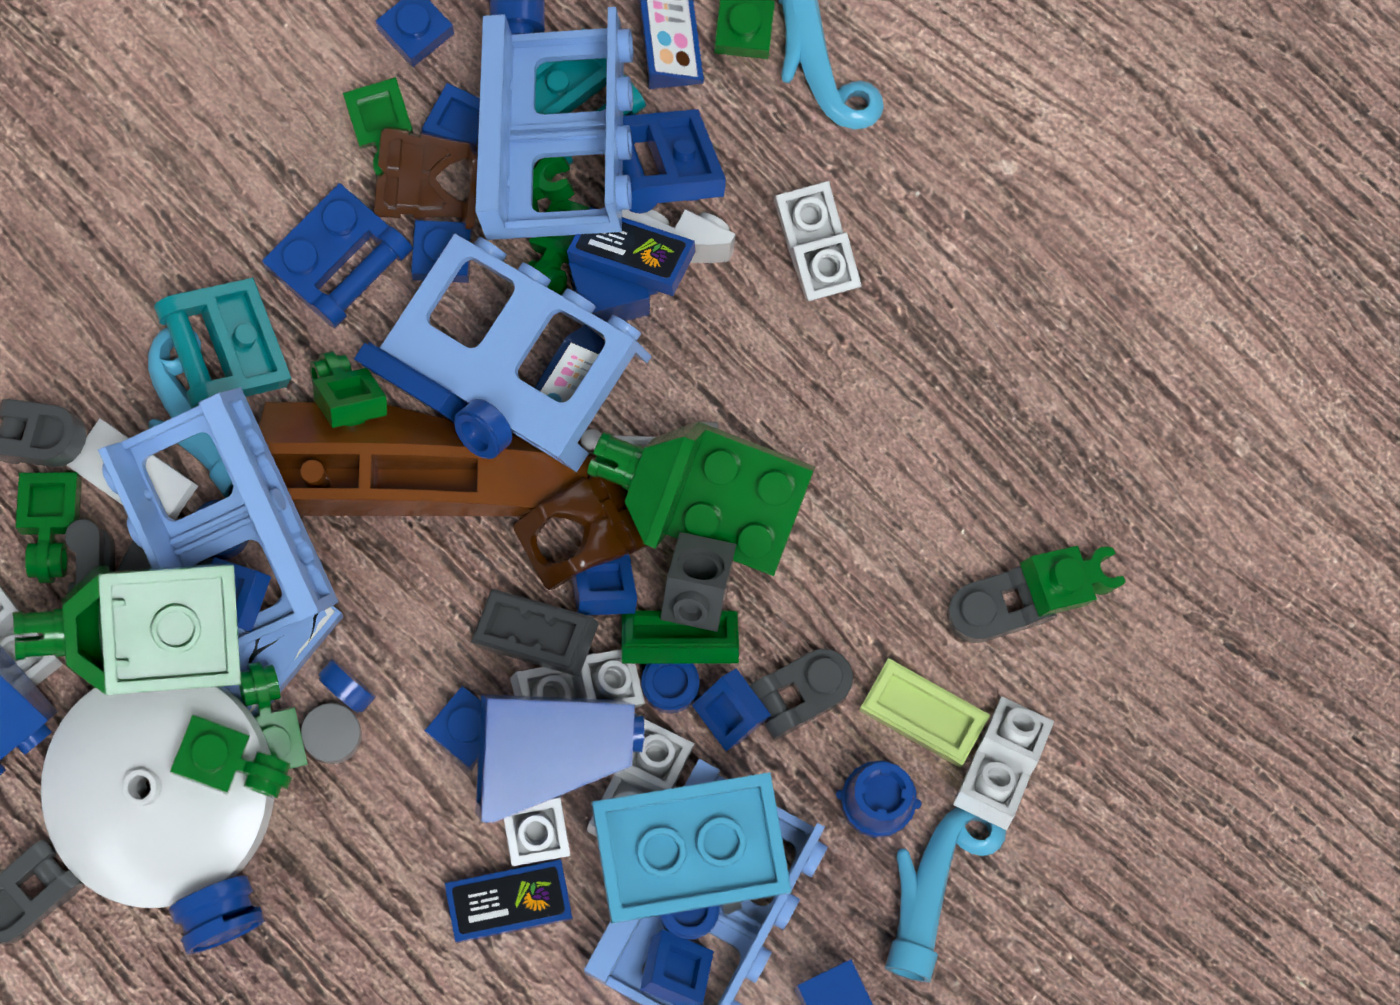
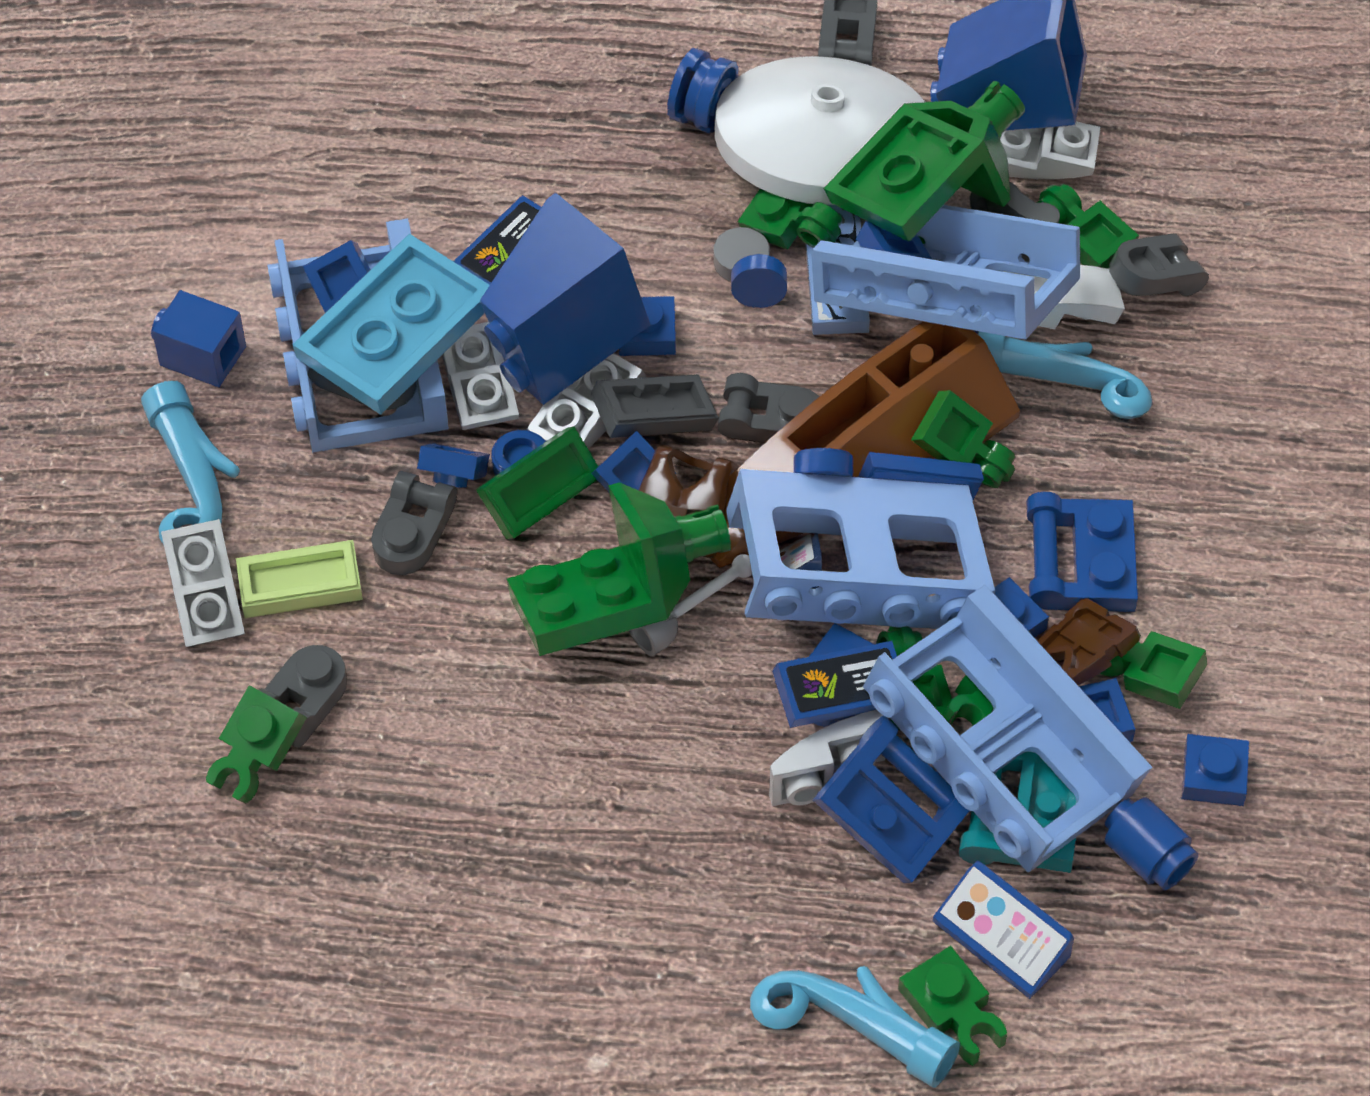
camera: 145 degrees right, 20 degrees down
teal plate [154,278,292,409] -> none
green plate [170,715,292,799] -> none
dark grey brick [660,532,736,632] -> none
white slope [773,181,862,302] -> none
blue piece [836,761,922,838] -> none
none -> dark grey plate [717,373,819,443]

